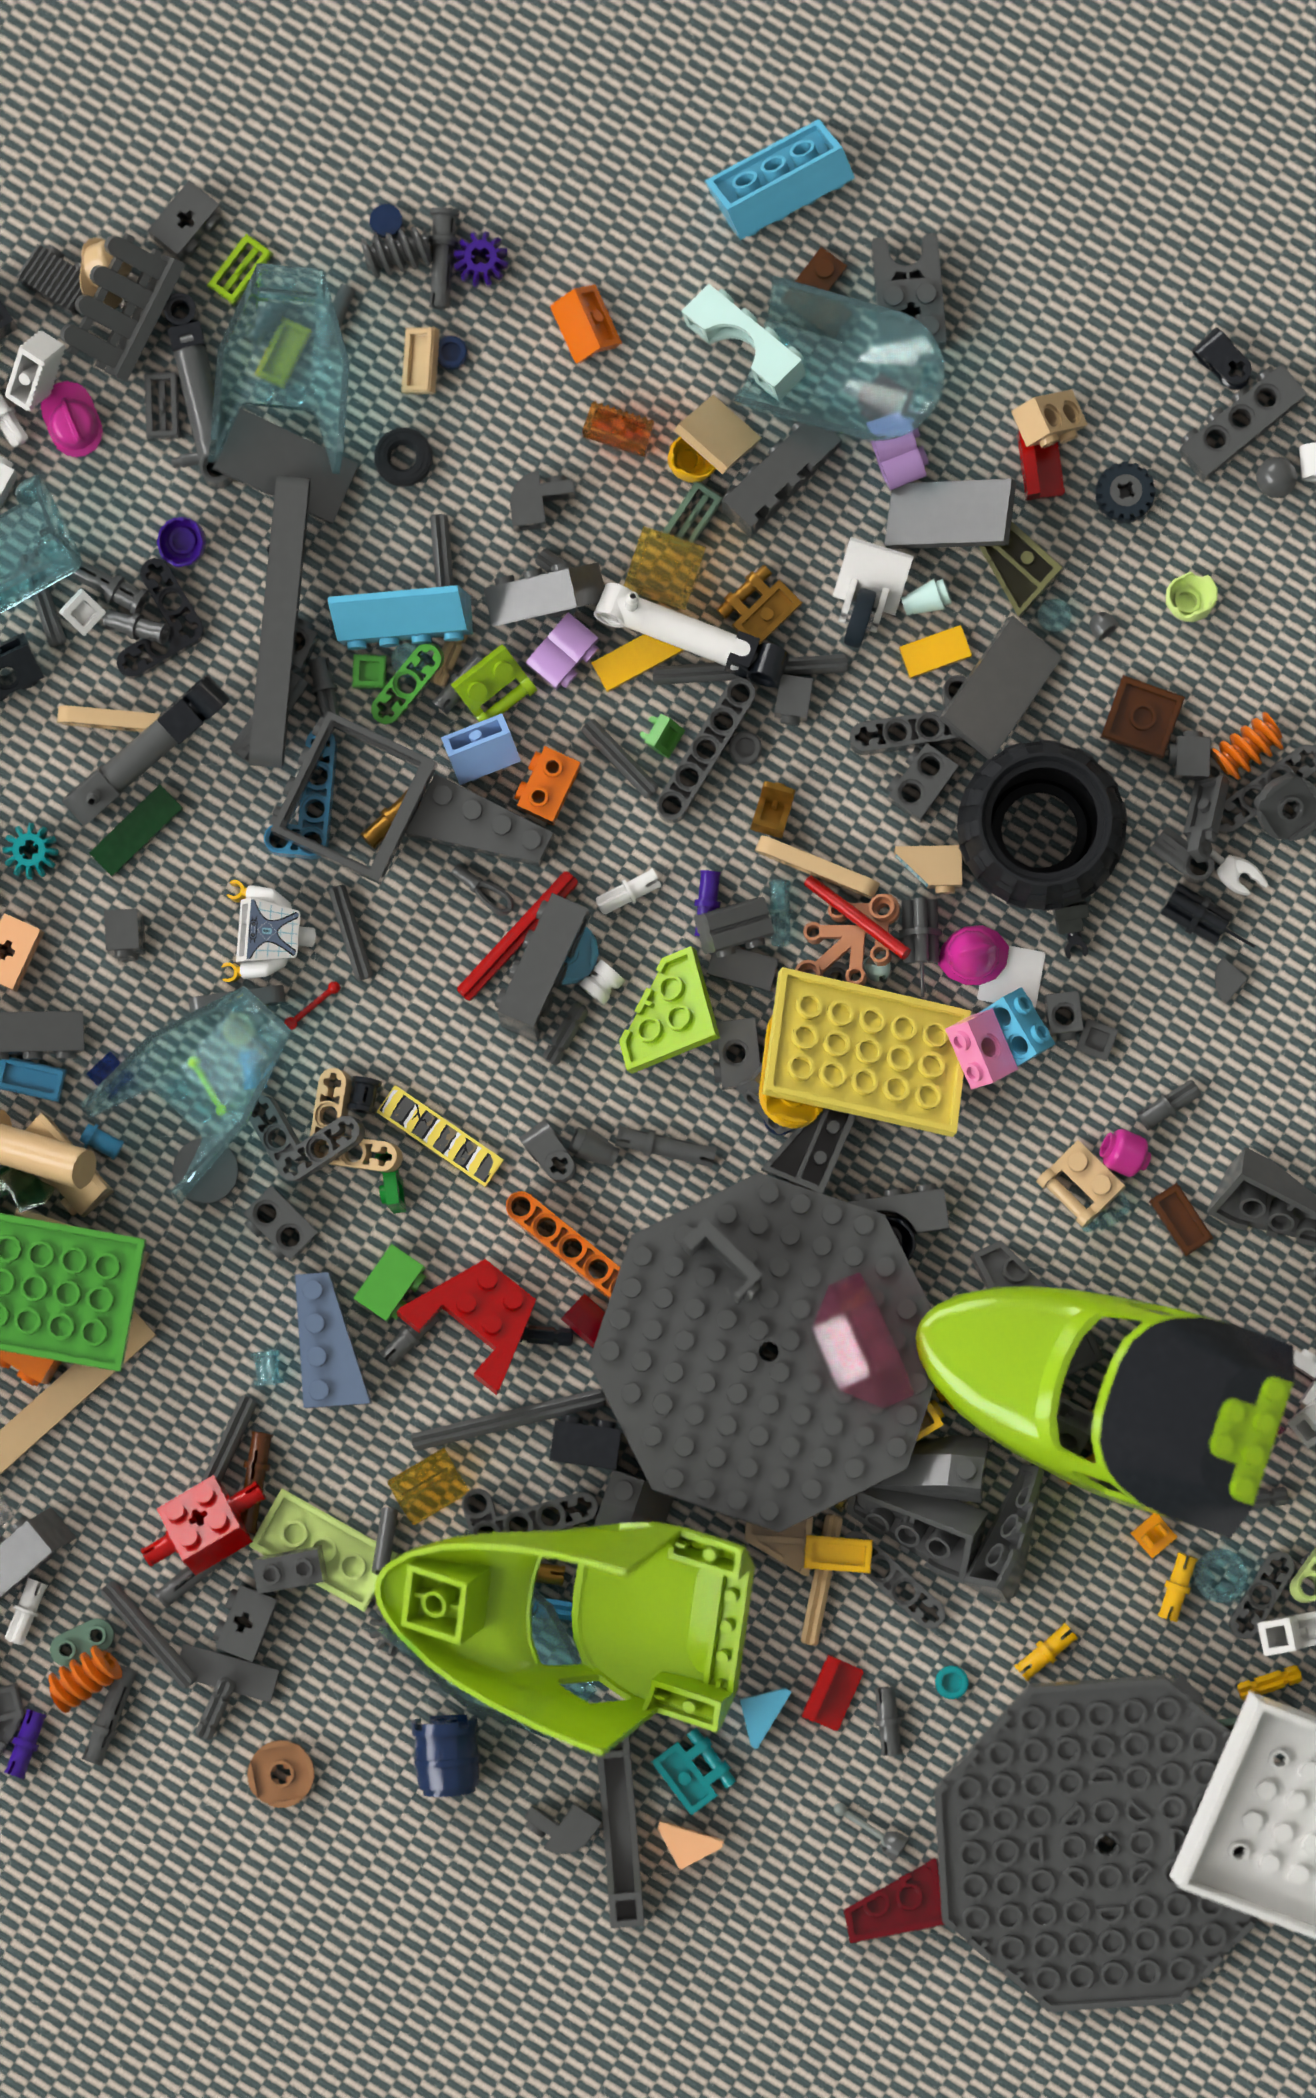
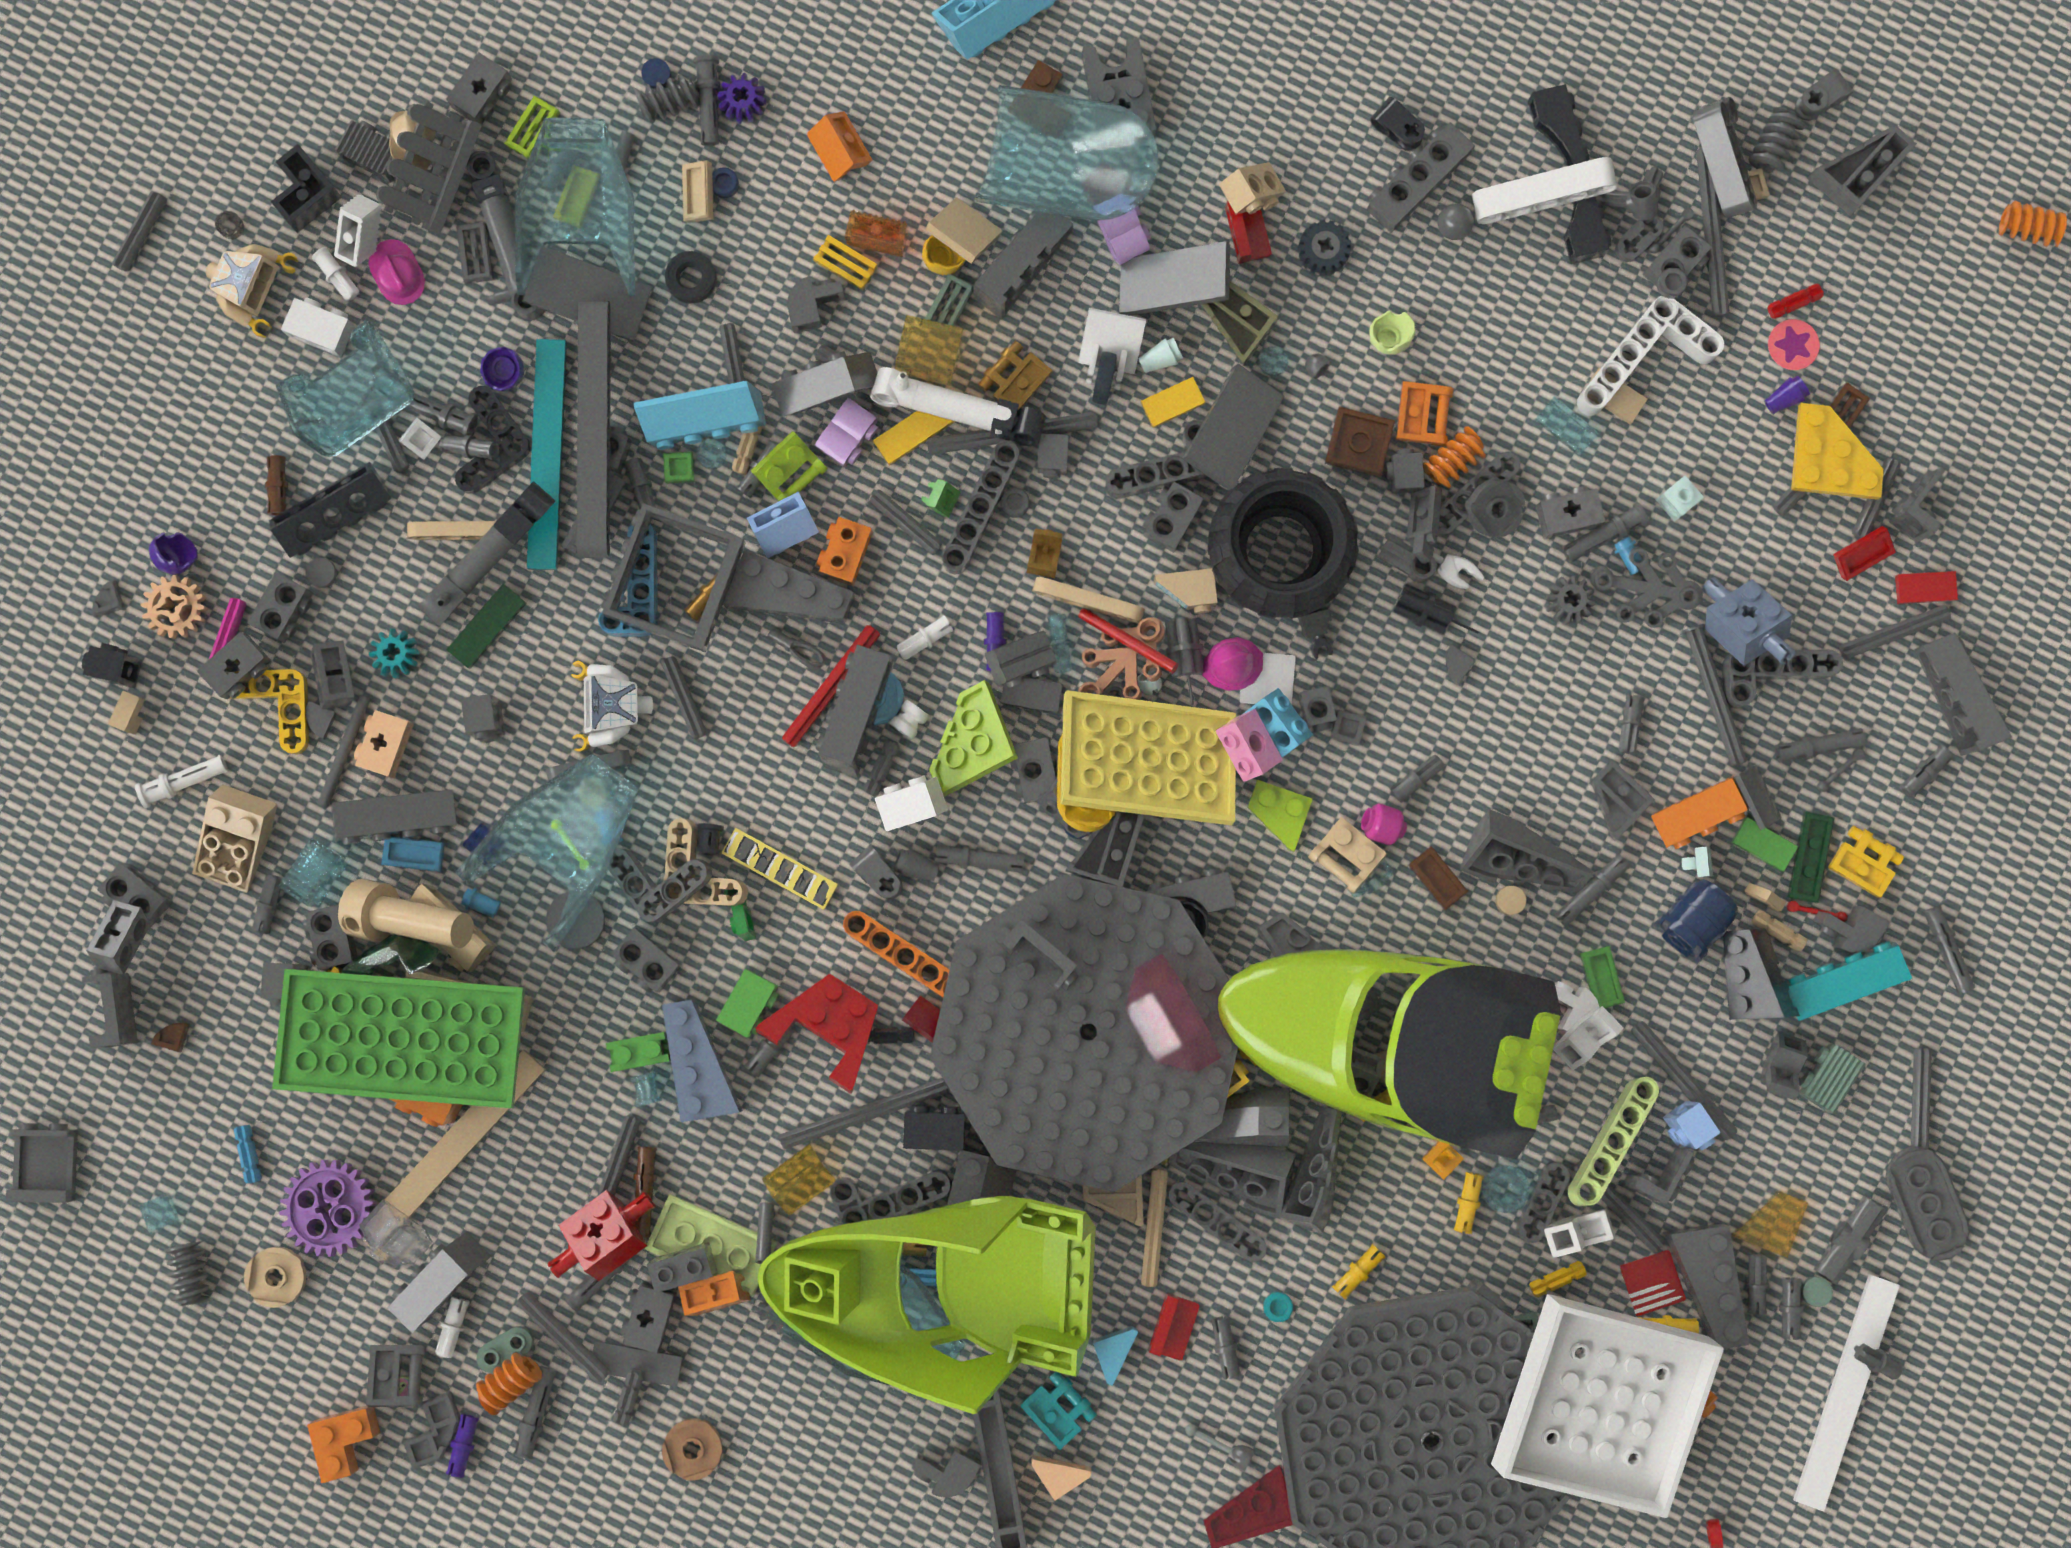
camera: 15 degrees left, 0 degrees up
red hinge [284,981,341,1030] -> none
bright green beam [371,643,444,724] -> none
dark blue piece [411,1714,480,1797] -> none
light aqua arch [682,284,806,401] -> none
yellow tile [803,1535,873,1573] -> none
none -> teal tile [527,339,567,571]
none -> bright green brick [606,1032,671,1072]
none -> orange hinge [678,1271,751,1316]
none -> yellow tile [813,235,878,291]
none -> white brick [875,775,948,831]
none -> lime wing [1247,780,1313,852]
none -> orange plate [1396,381,1454,447]
none -> tan tile [1495,886,1526,915]

